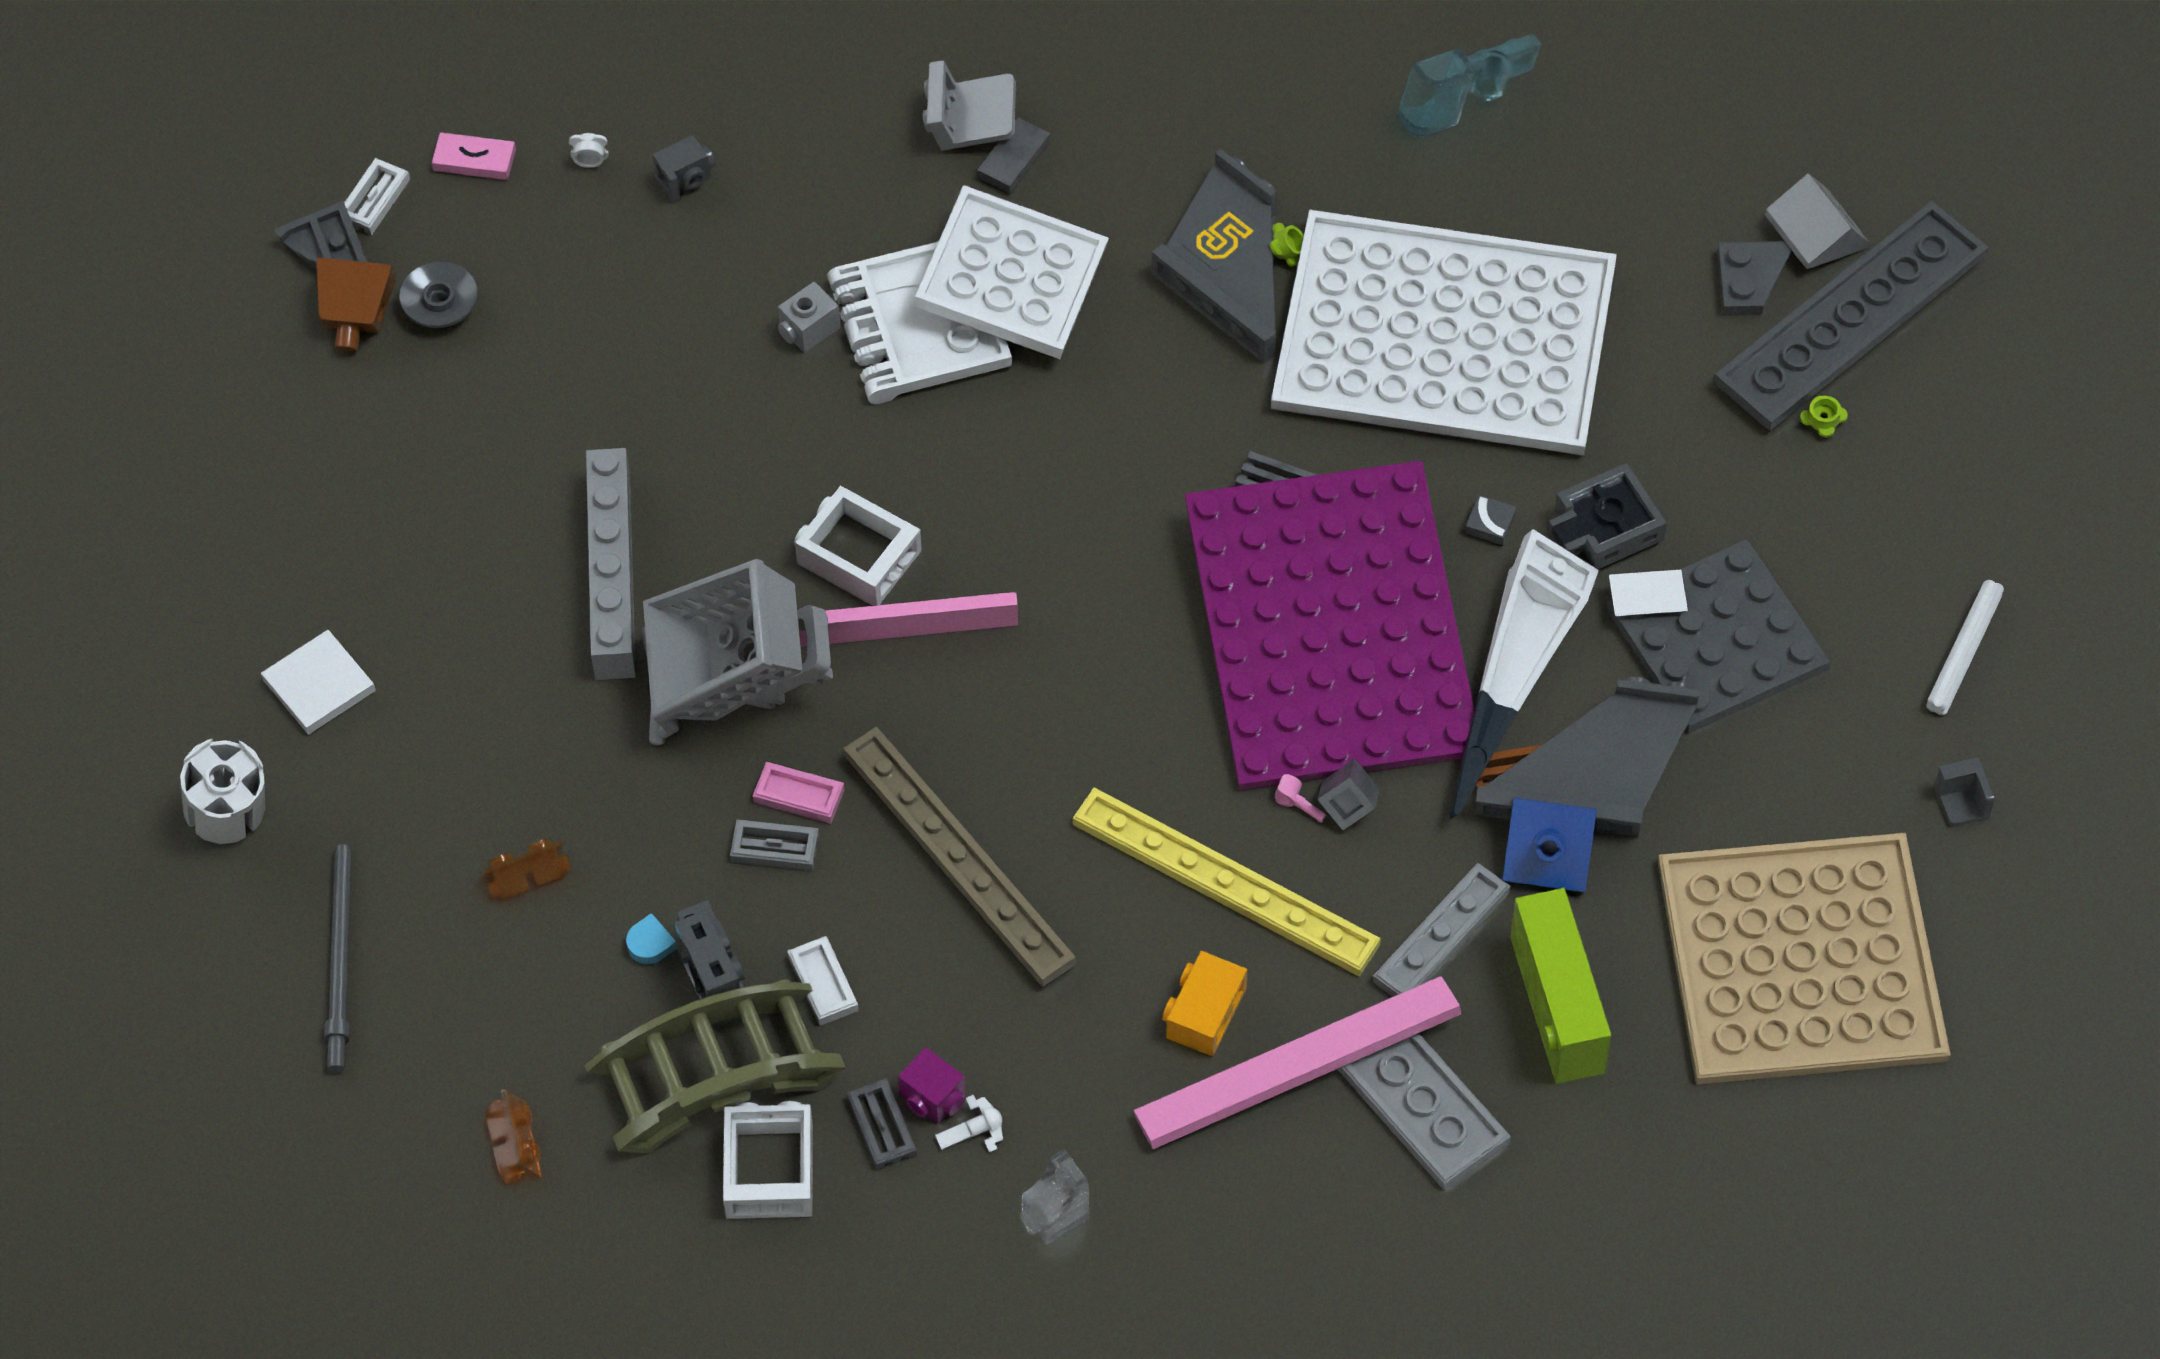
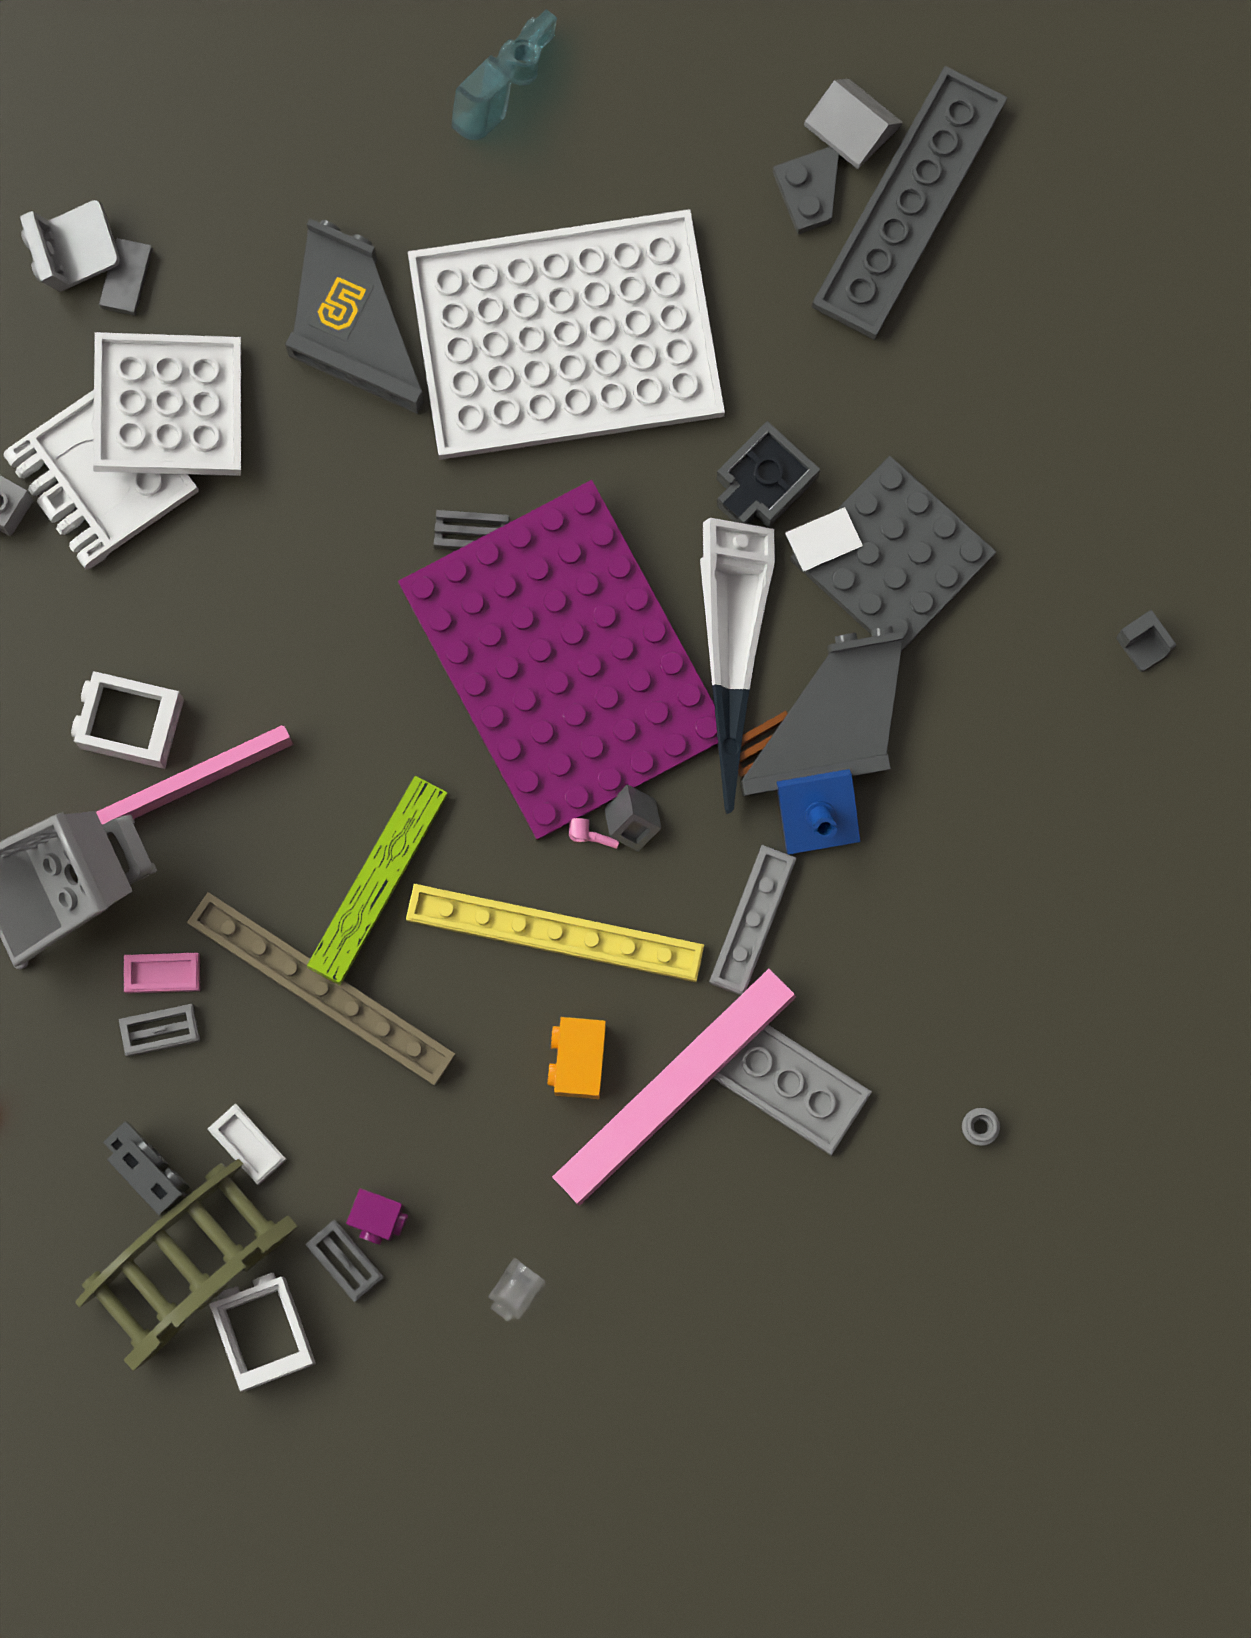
camera: 20 degrees left, 20 degrees up
clear orange hinge [485,1089,541,1183] -> none
medium azure tile [626,913,678,964] -> none
white piece [935,1094,1003,1153] -> none
lime plate [1270,223,1304,267] -> none
dark grey tile [1465,495,1517,546] -> none
lime brick [1510,888,1612,1084] -> none
tan tile [1657,833,1951,1085] -> none
lime plate [1800,396,1848,437] -> none
white axle [1926,580,2004,715] -> none
none -> lime tile [307,776,447,985]
none -> light grey plate [962,1108,1000,1146]

